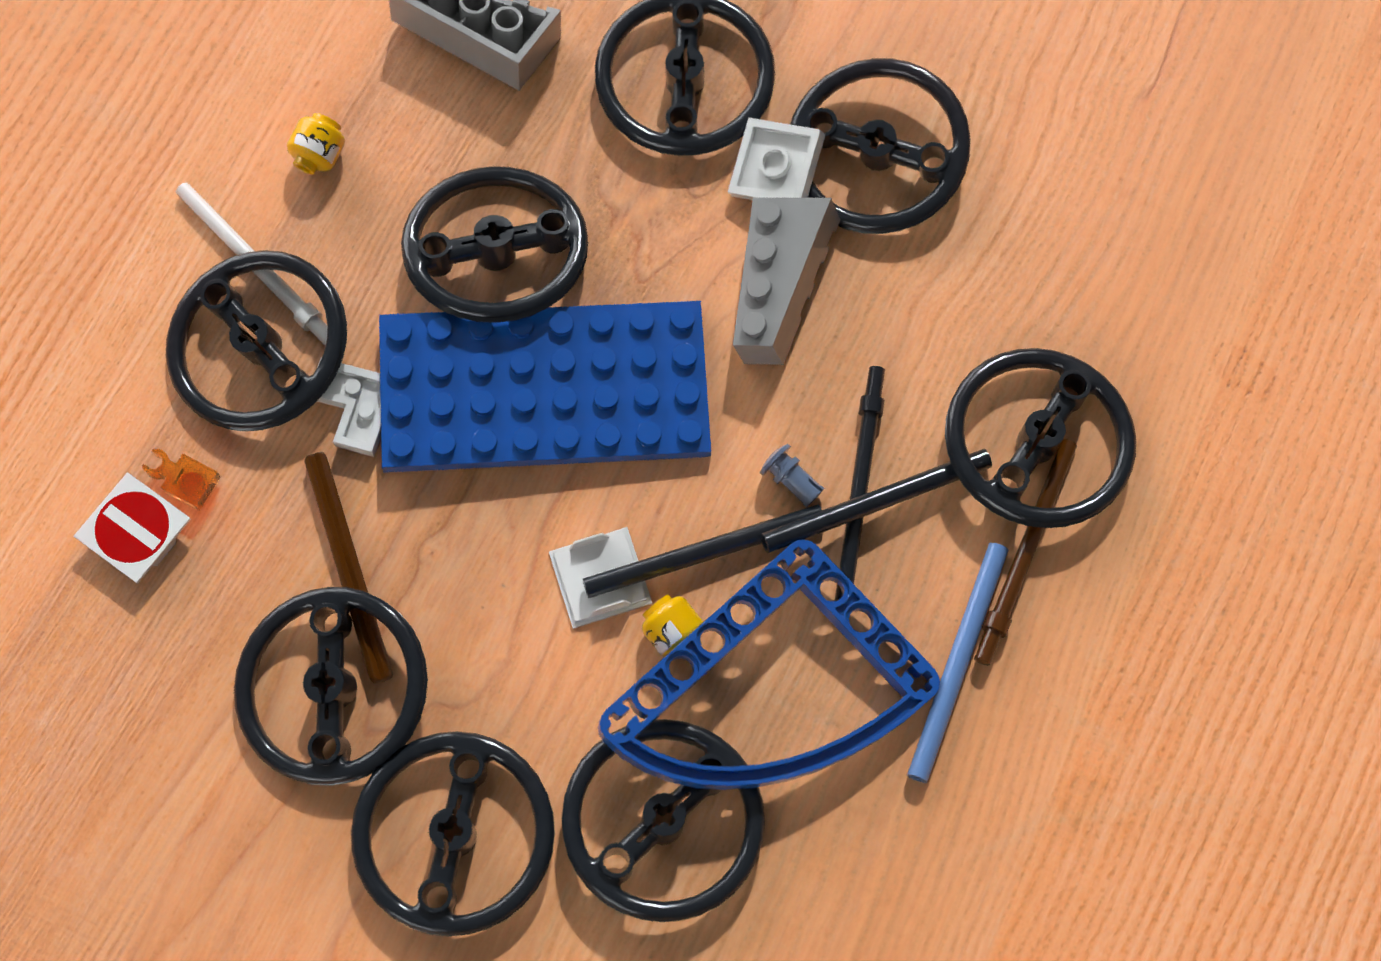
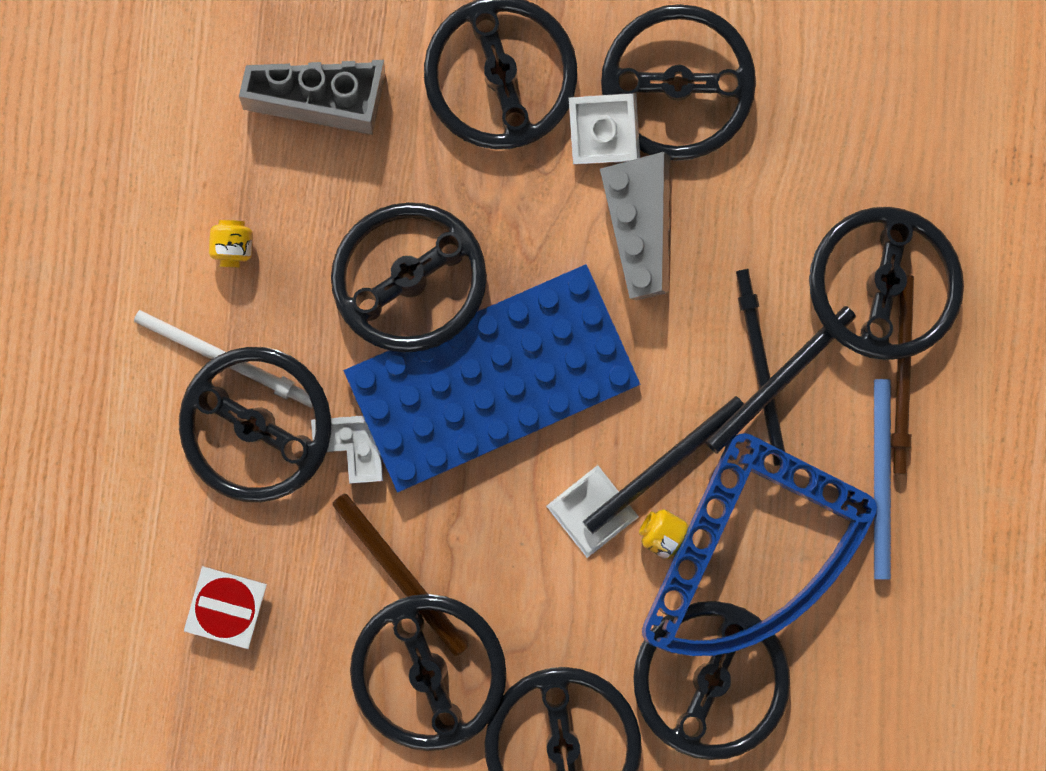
camera: 25 degrees left, 15 degrees up
clear orange plate [142,448,221,511] -> none
sand blue pin [760,444,825,507] -> none

